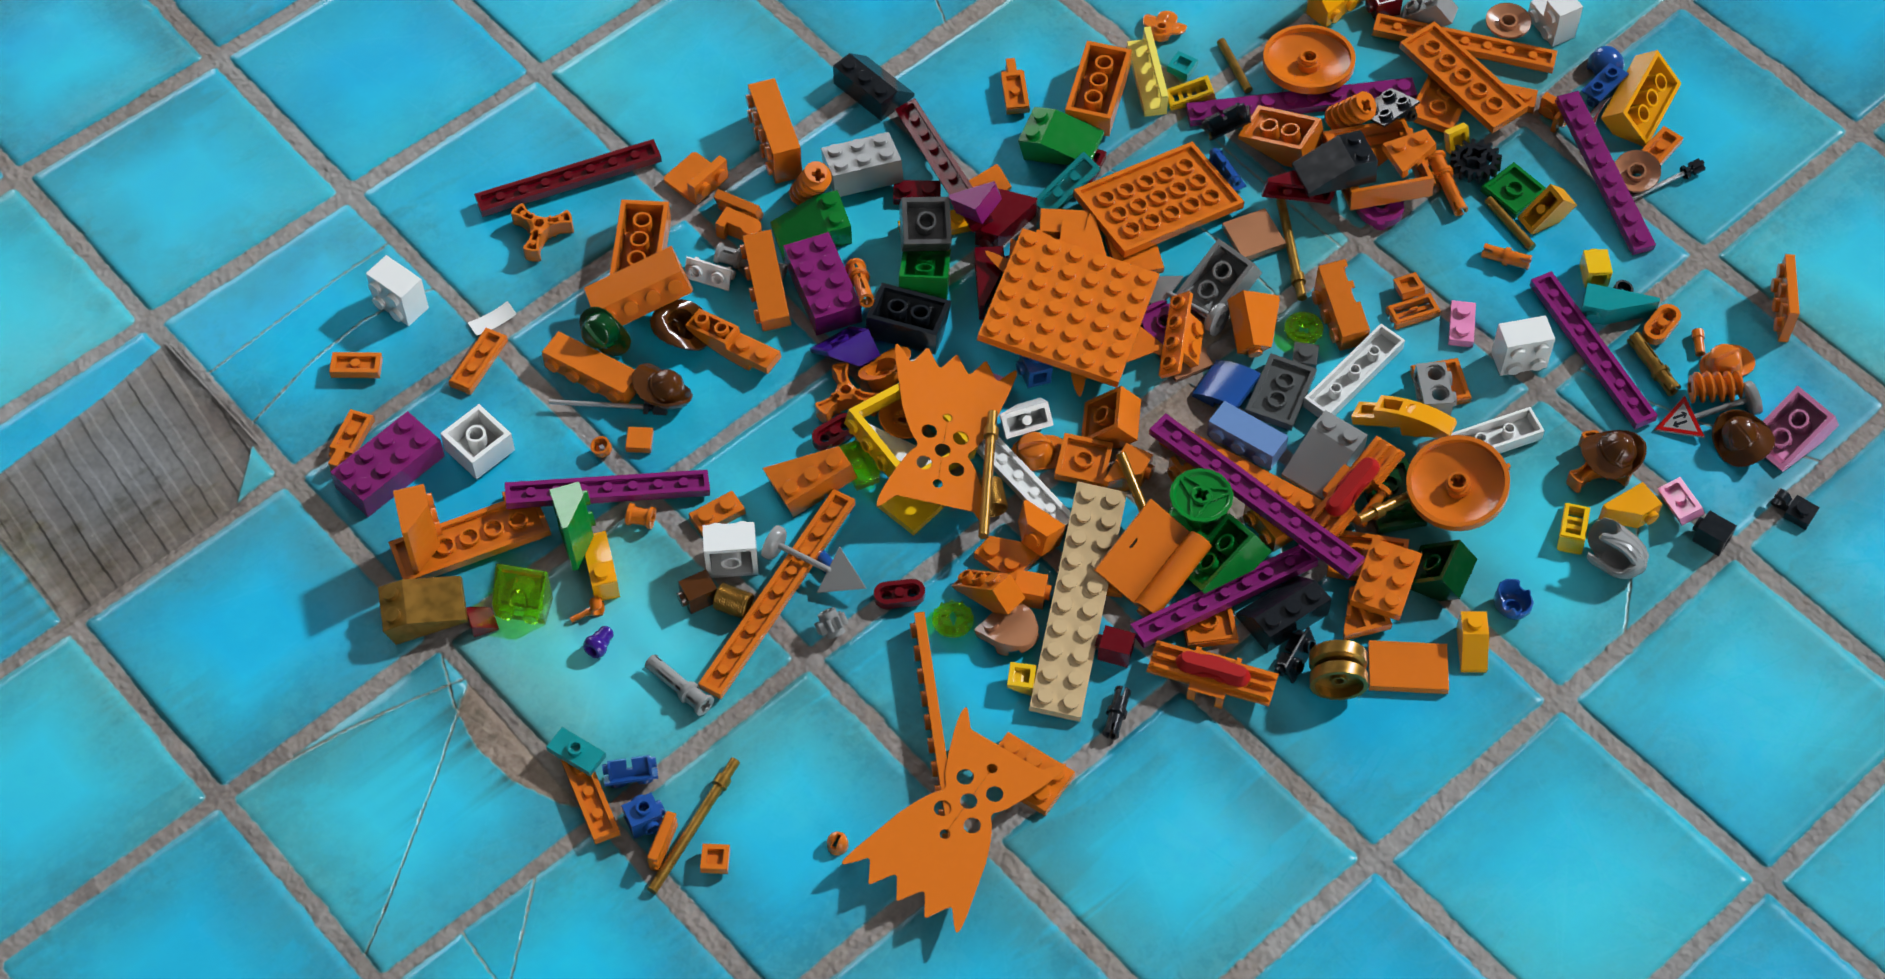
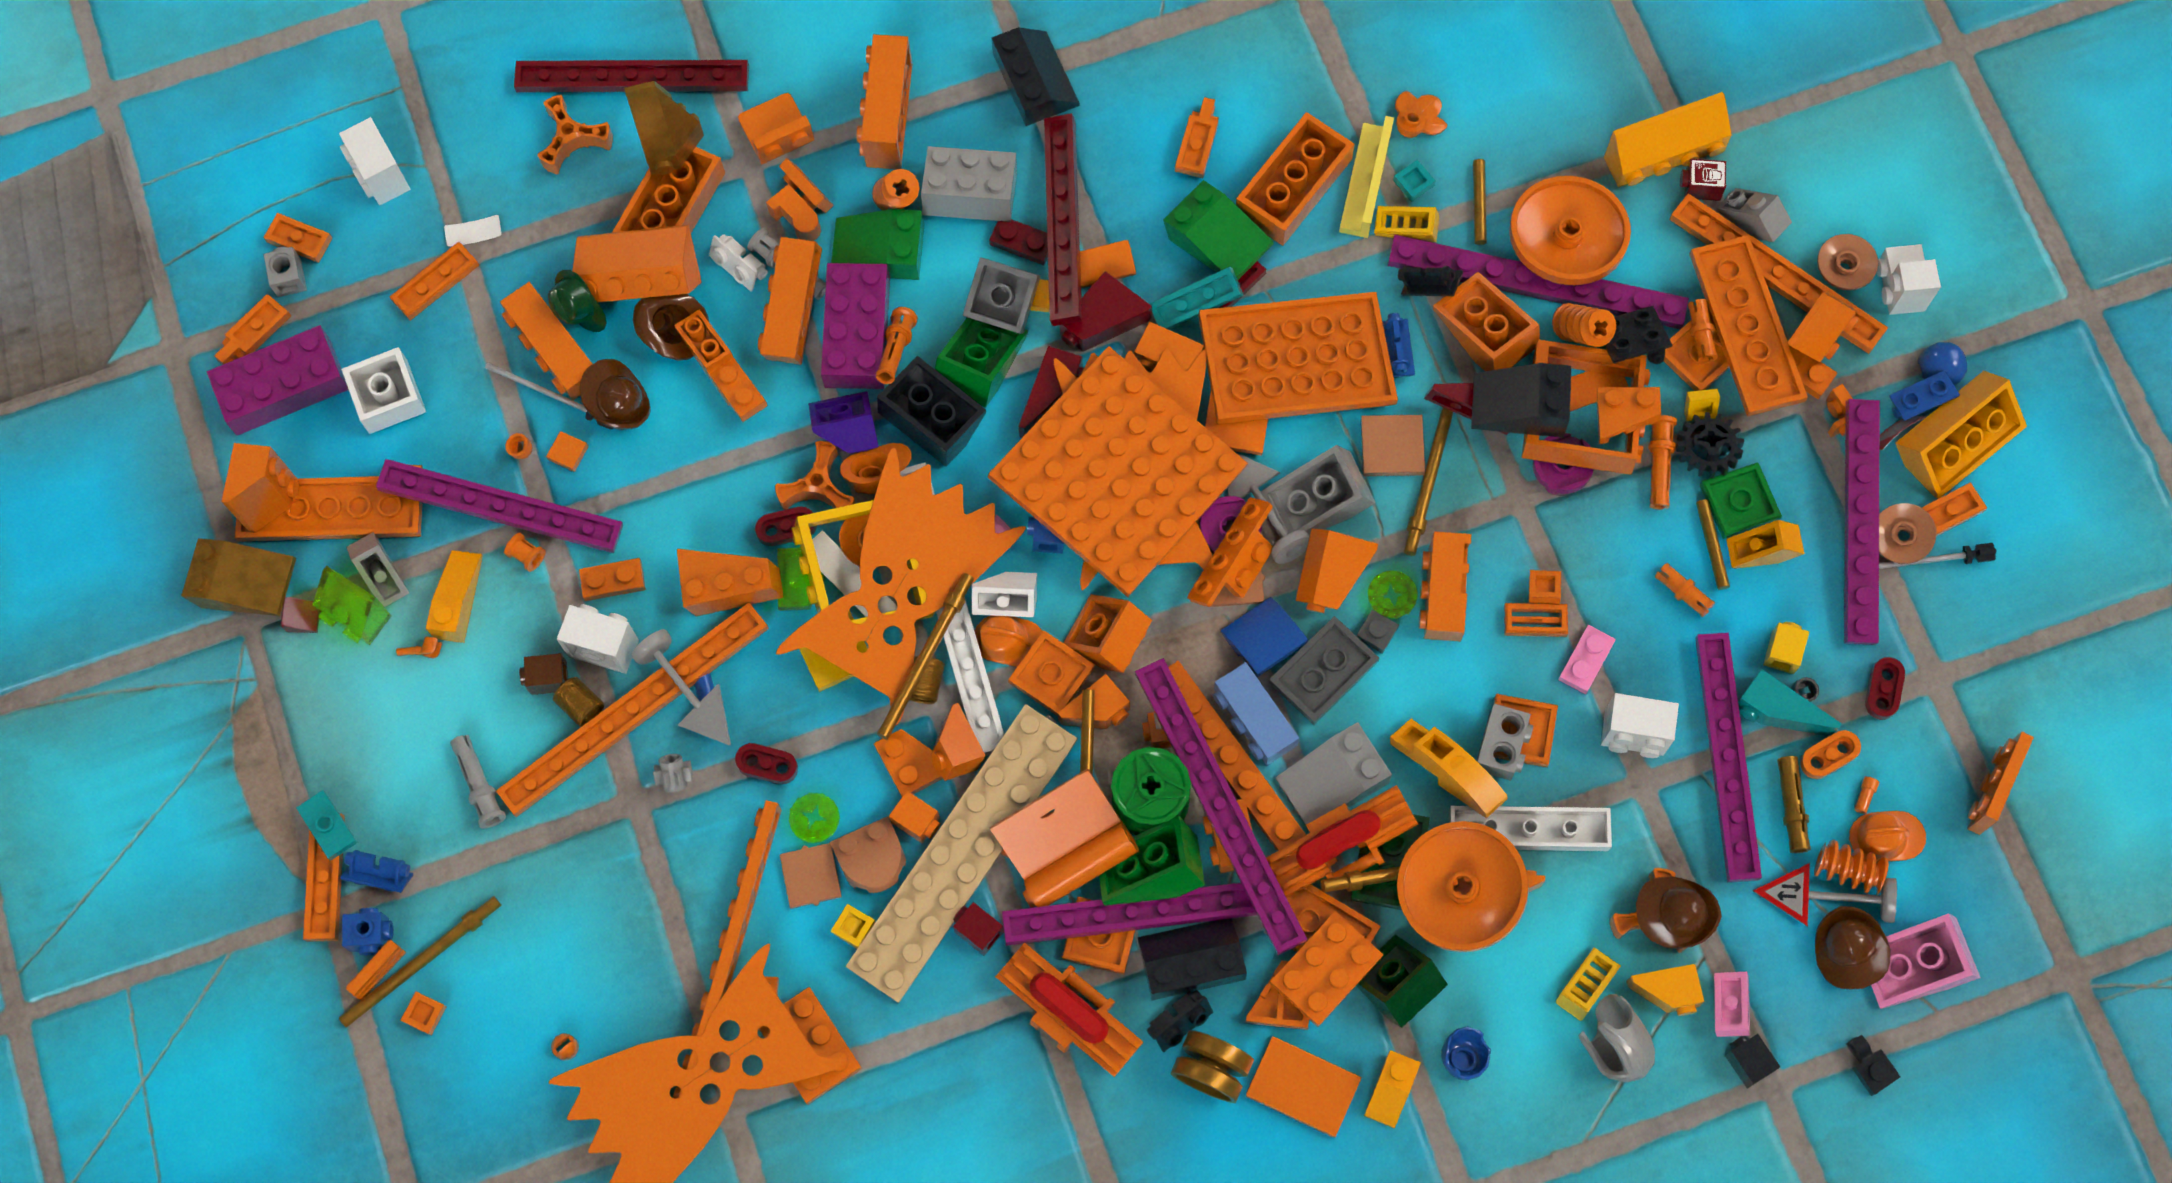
camera: 25 degrees right, 15 degrees up
green slope [549,482,596,571] -> none
dark purple piece [583,626,614,658] -> none
magenta slope [949,181,1002,224] -> none
orange slope [951,569,1025,614] -> none
black pin [1102,686,1131,740] -> none
white piece [1303,324,1405,418] -> none
none -> light grey brick [263,247,307,297]
none -> light grey slope [346,532,409,609]
none -> pearl gold wedge [624,81,704,175]
none -> nougat piece [779,843,842,909]
none -> orange pin [1688,299,1718,362]
none -> orange slope [1787,291,1858,362]
none -> dark red plate [1865,657,1905,720]

